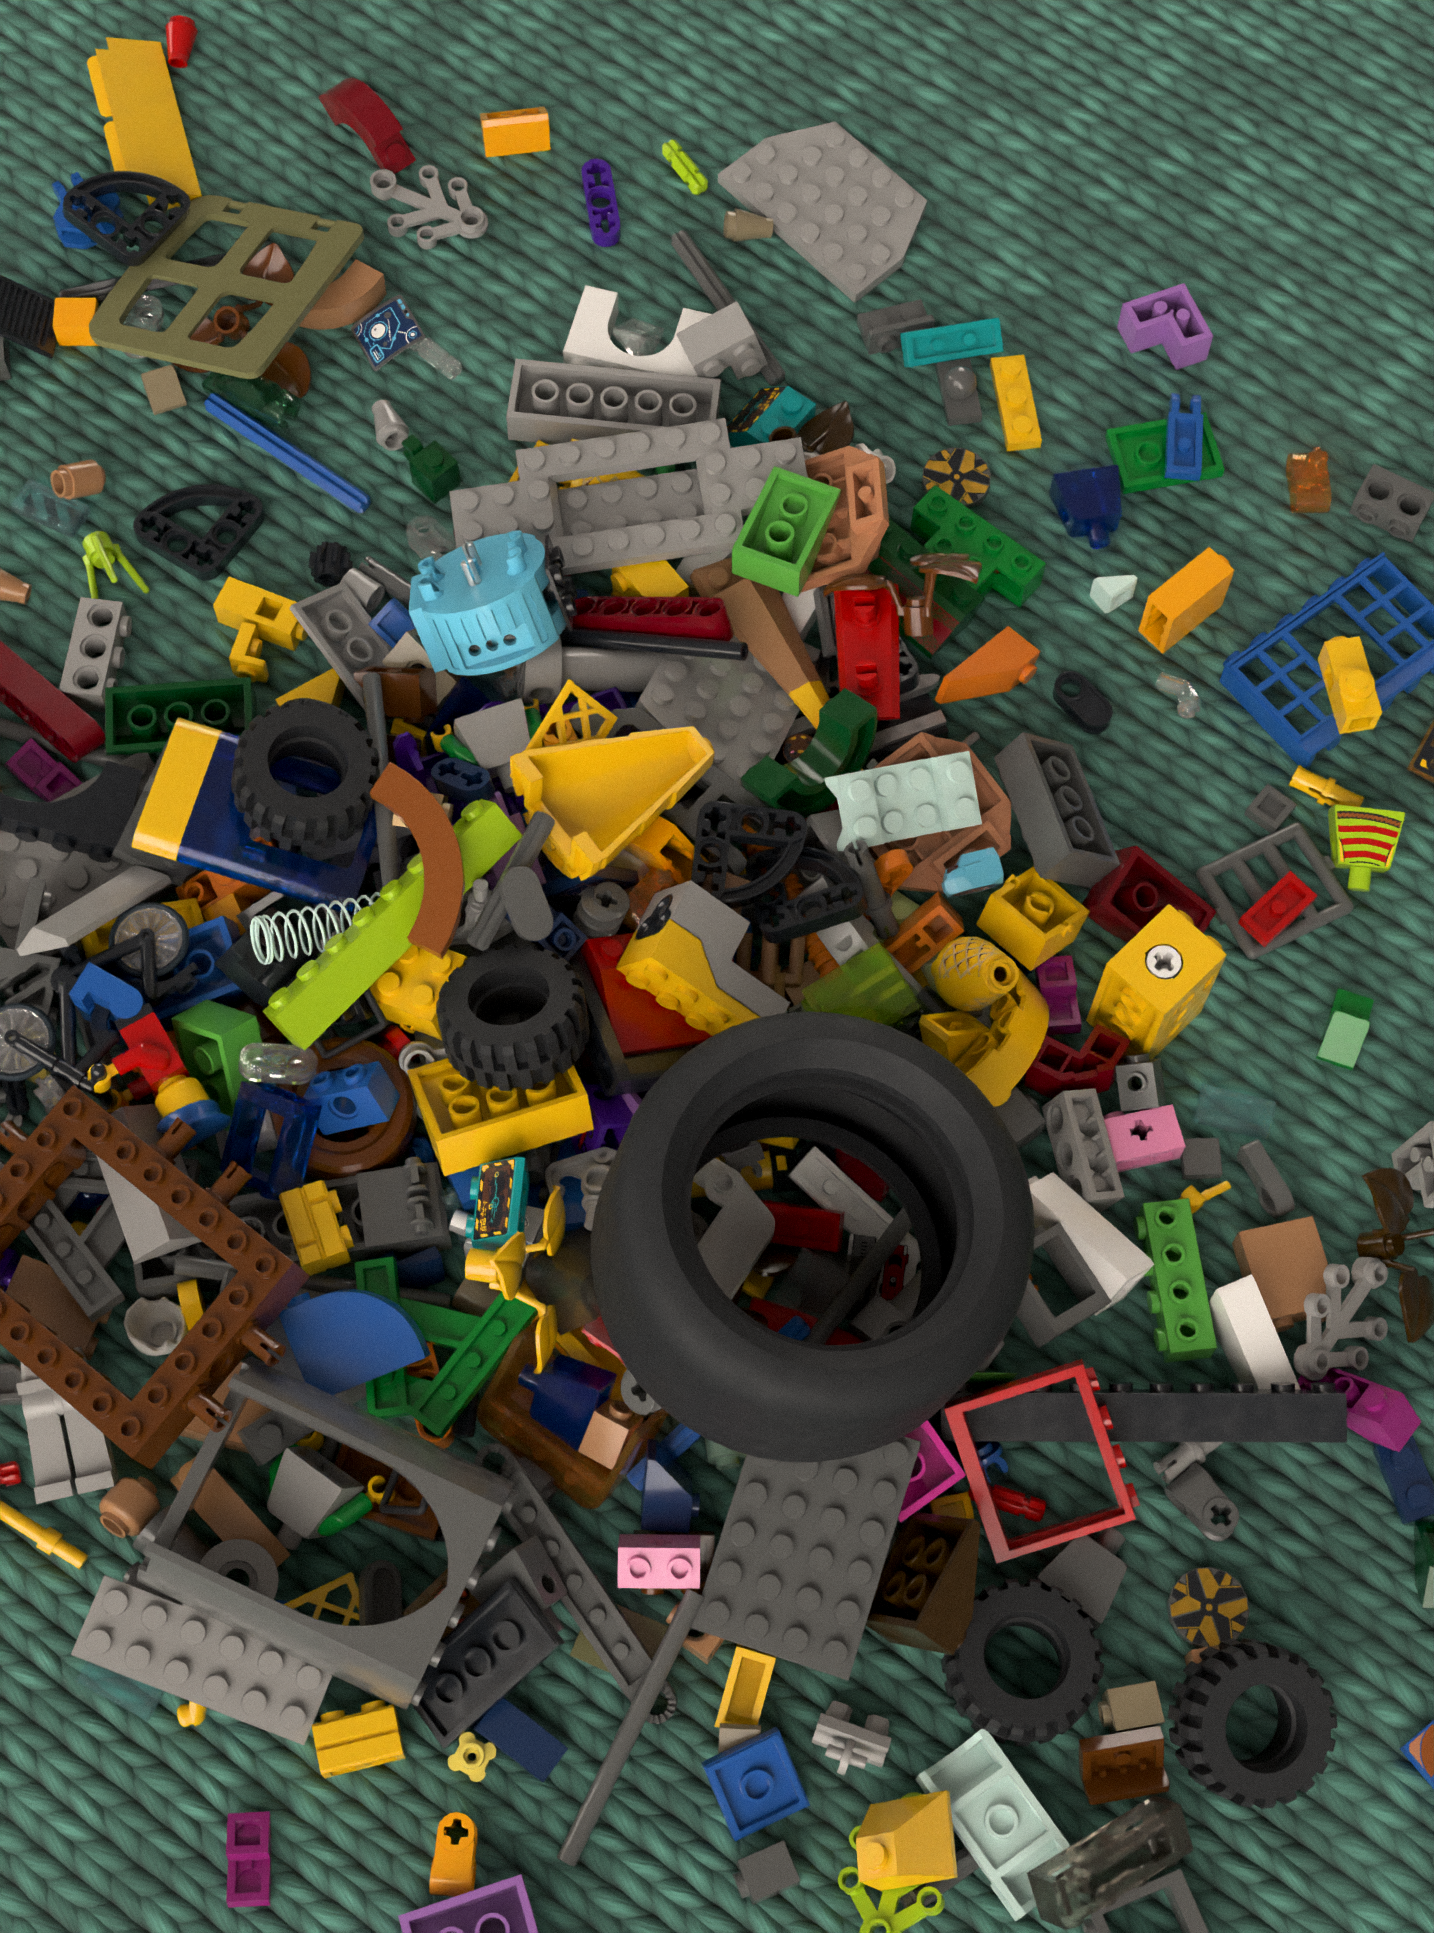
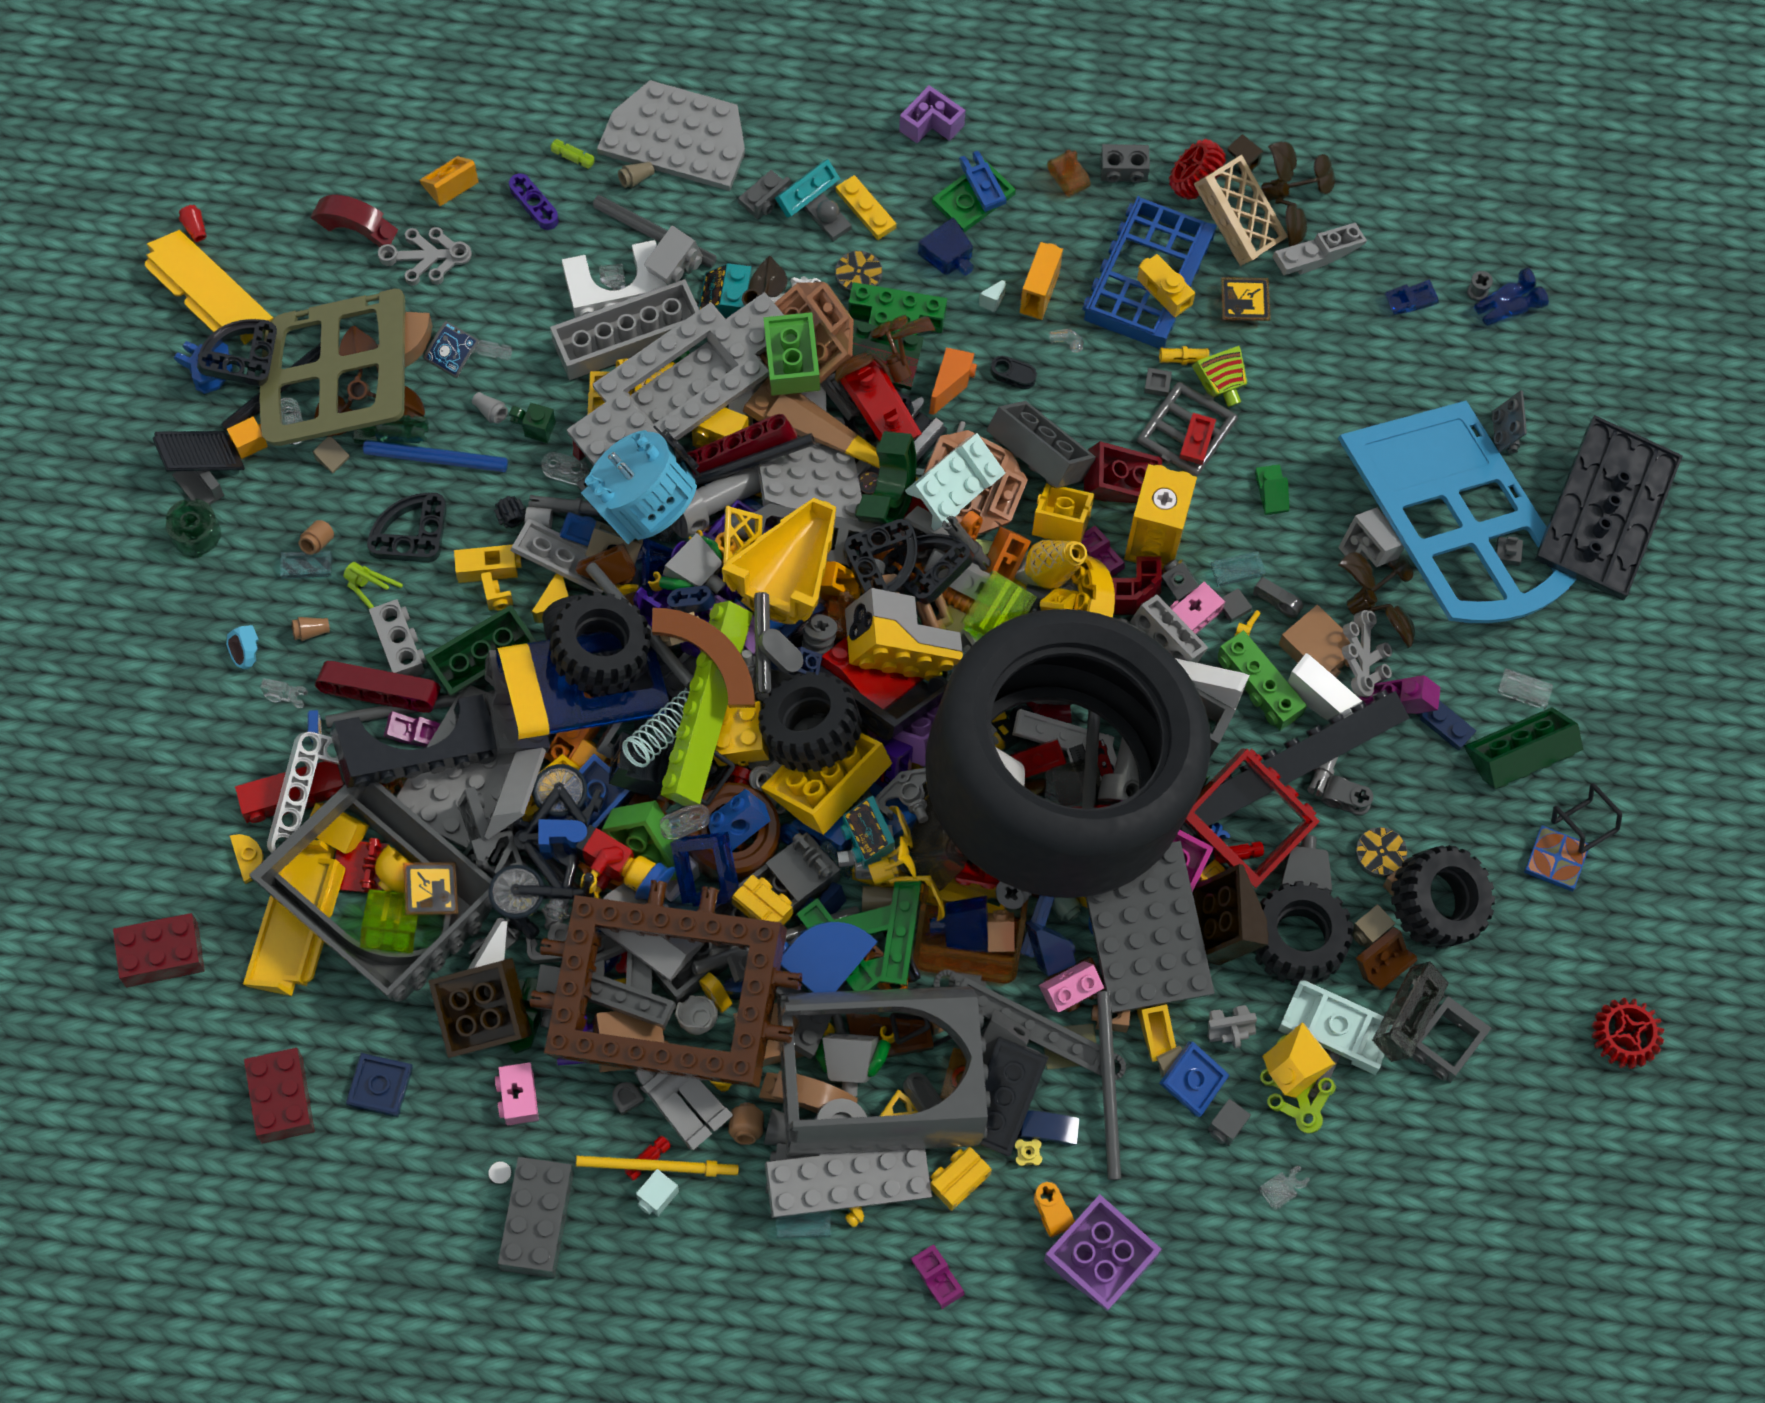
camera: 30 degrees left, 0 degrees up
medium azure rock [941,847,1004,898] -> none

